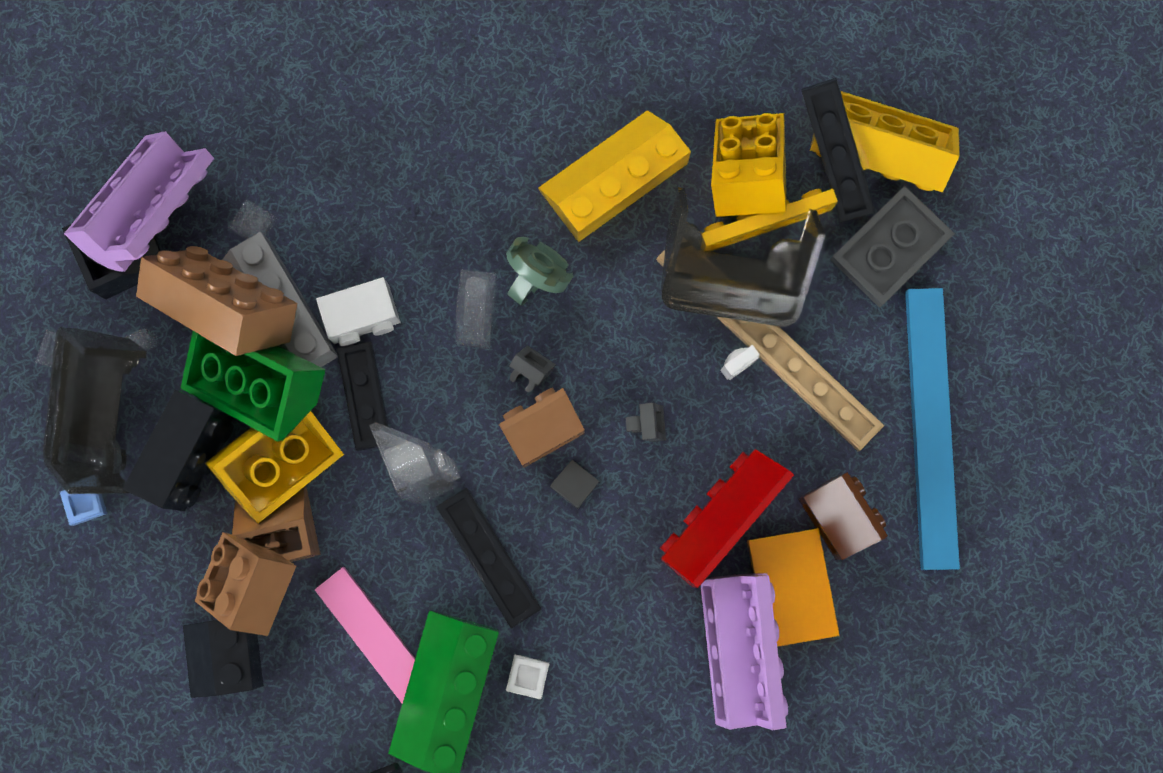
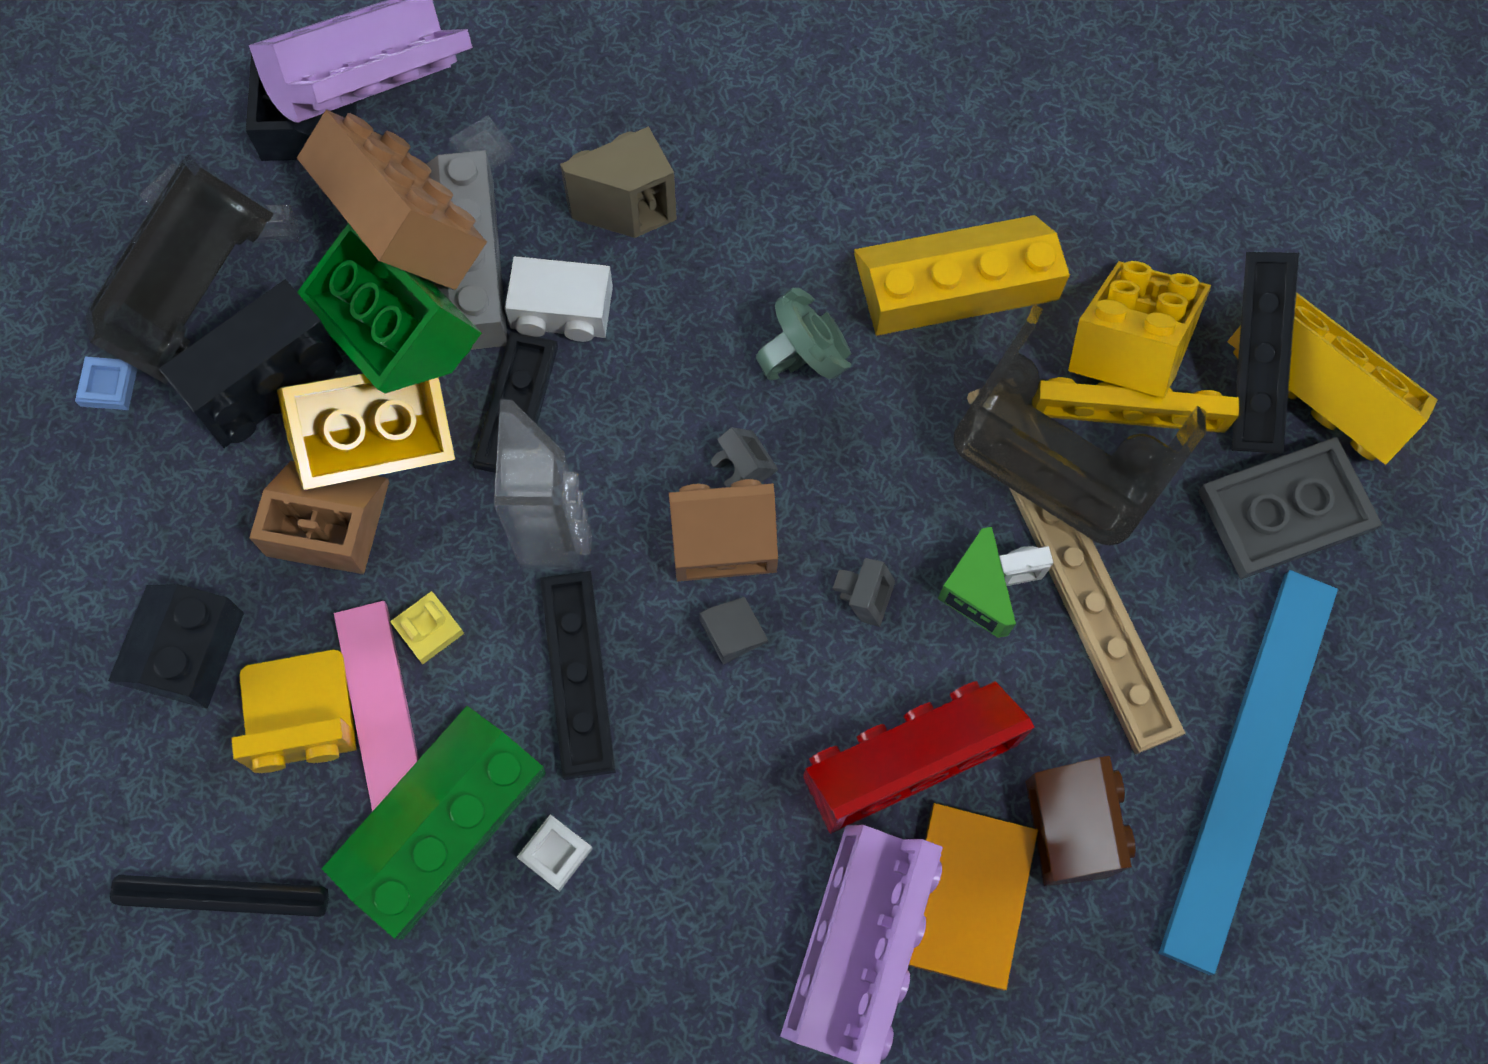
camera: 20 degrees right, 10 degrees down
medium nougat slope [195,532,296,636] -> none
clear slope [456,269,499,349] -> none
none -> yellow bracket [231,650,357,773]
none -> light yellow tile [390,591,464,664]
none -> dark tan slope [560,126,677,238]
none -> bright green slope [938,527,1016,638]

